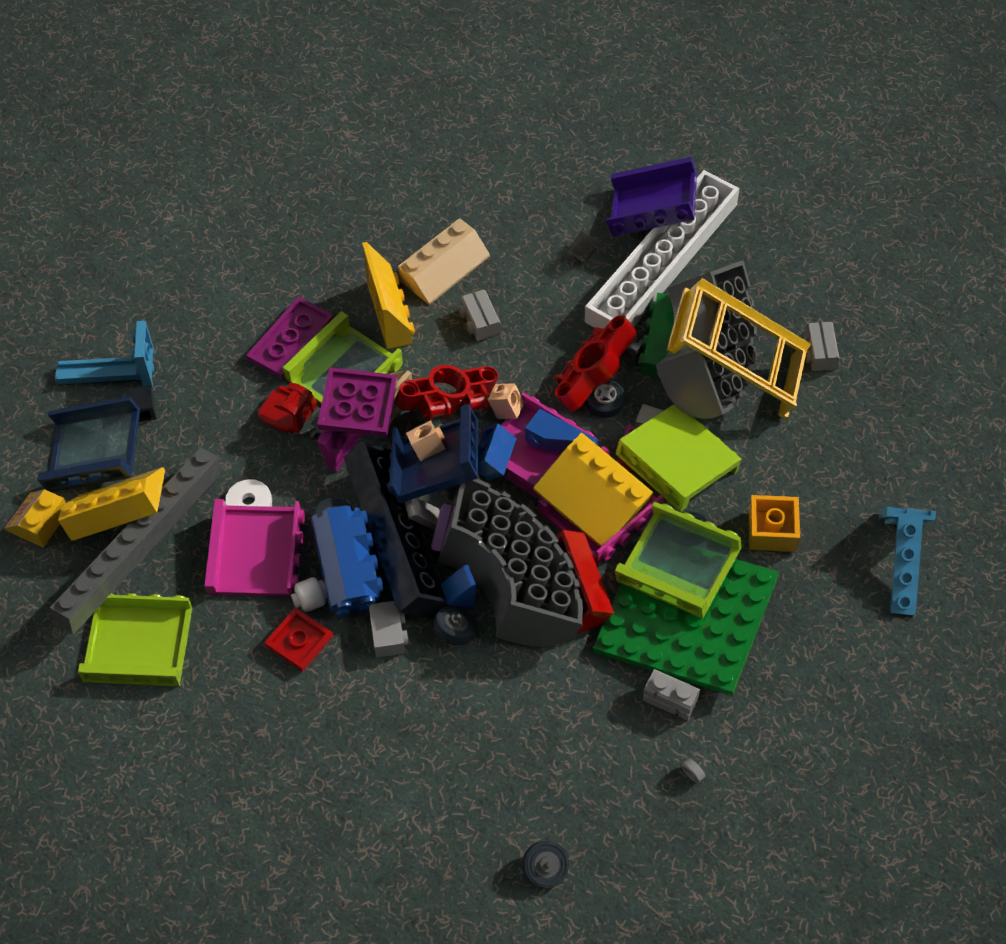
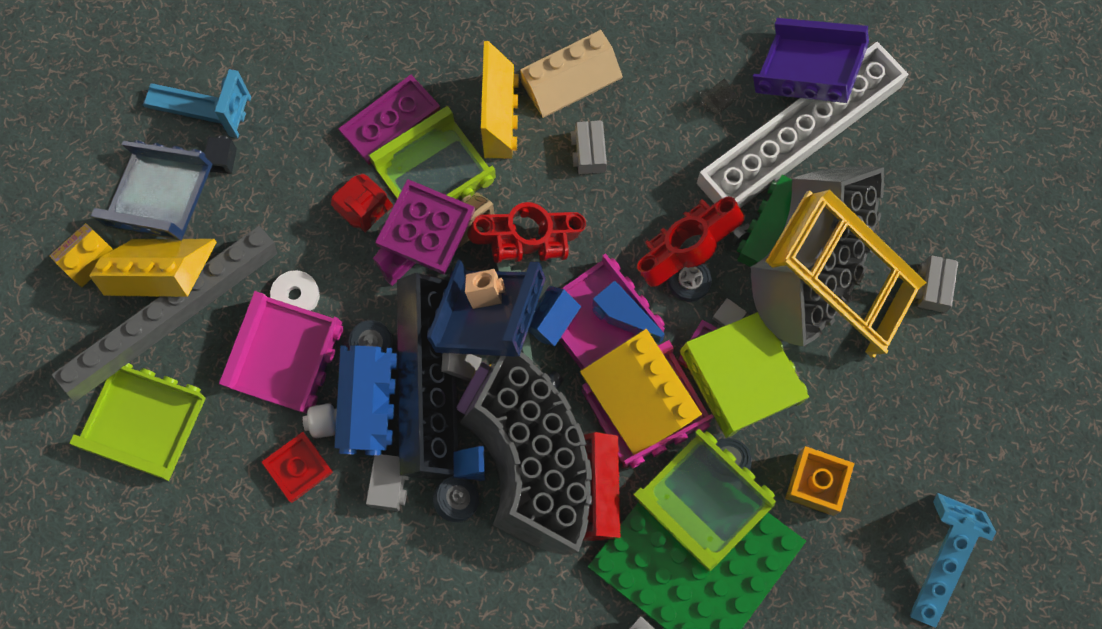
camera: 15 degrees right, 15 degrees up
light nougat brick [488,383,524,419] -> none

